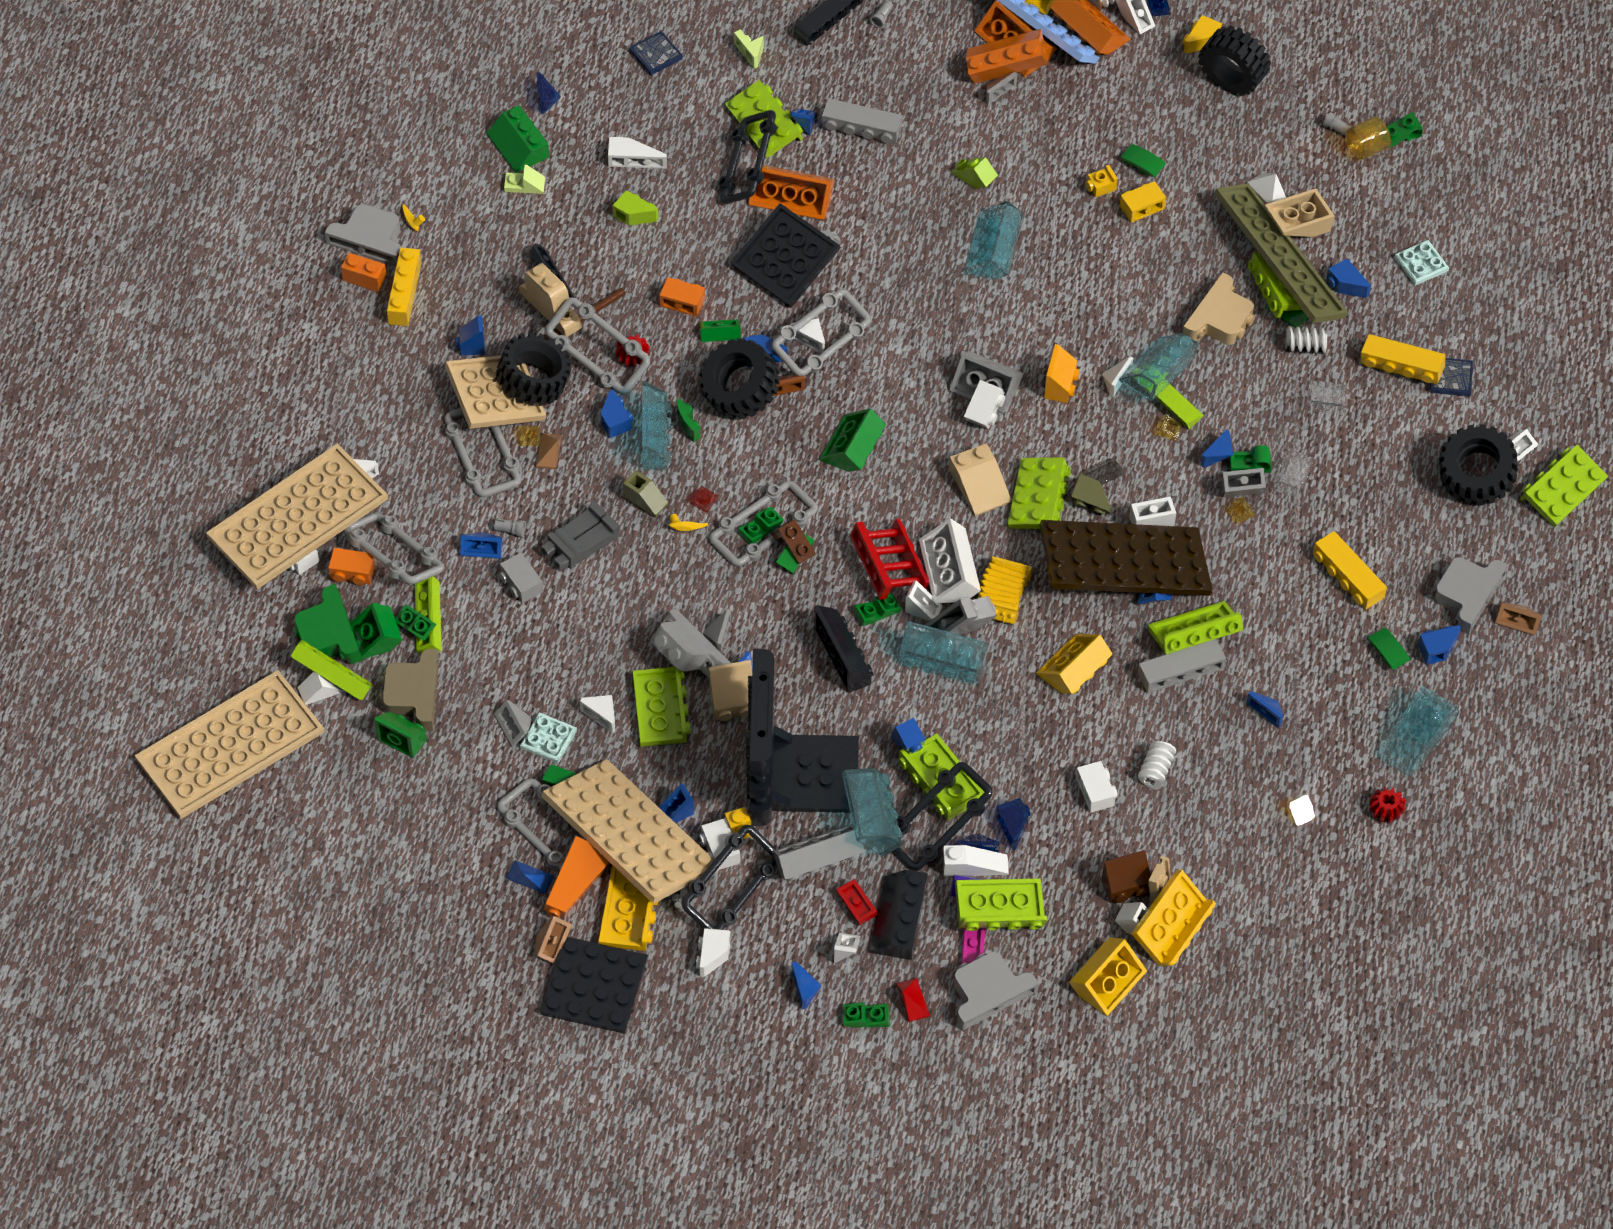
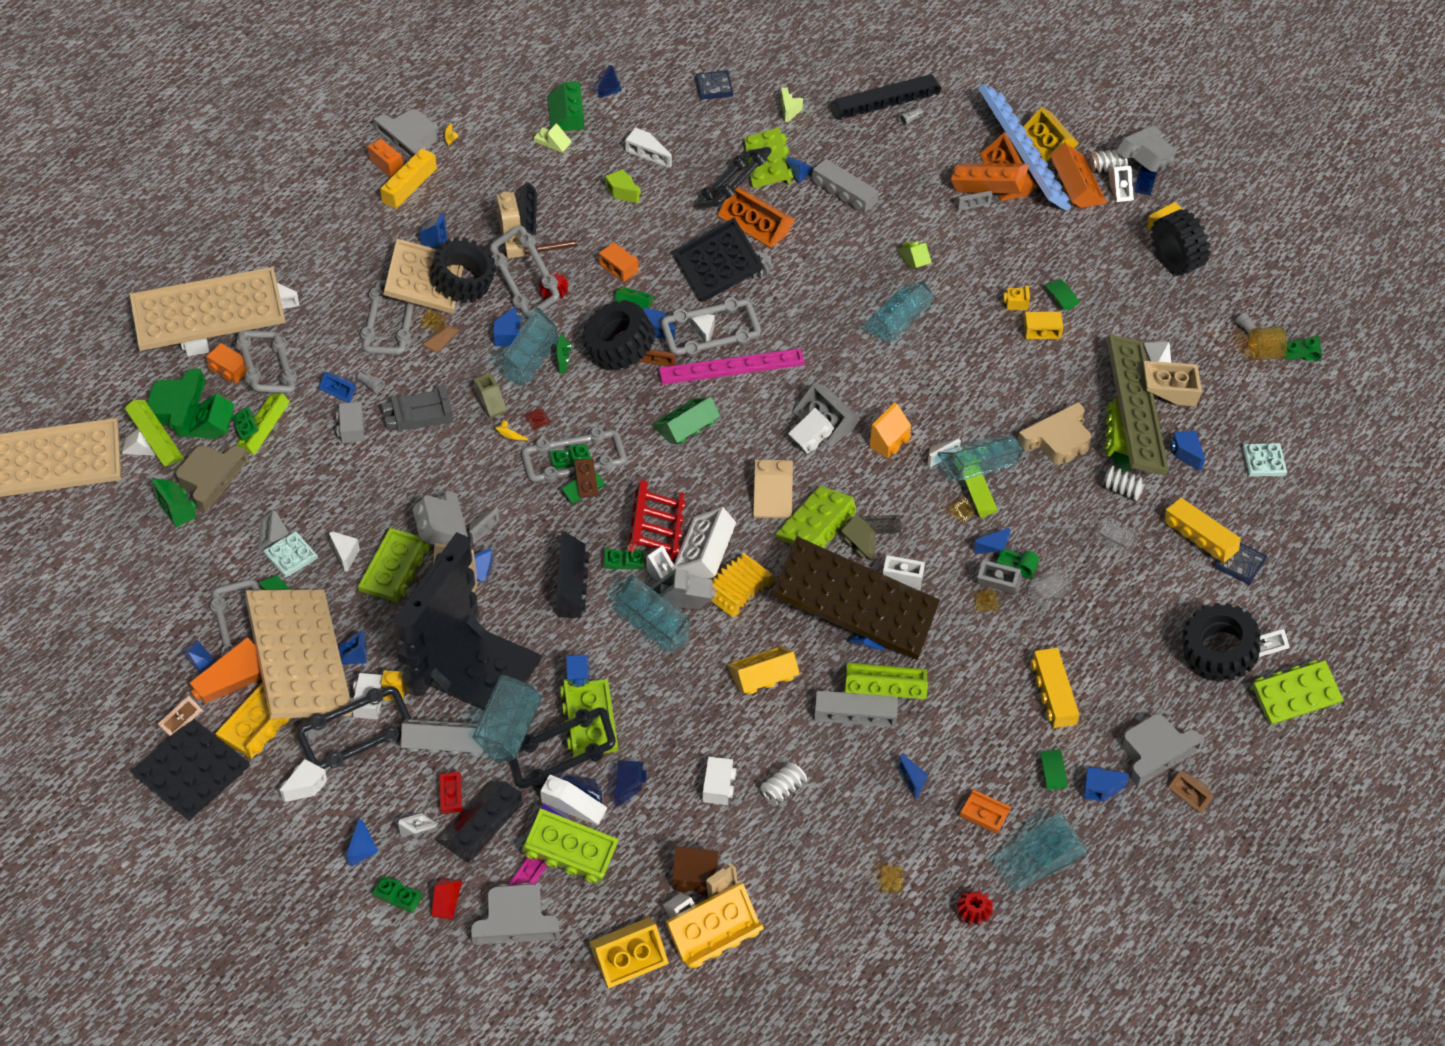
camera: 25 degrees right, 5 degrees down
none -> dark pink tile [659,348,805,385]
none -> orange plate [960,790,1011,834]

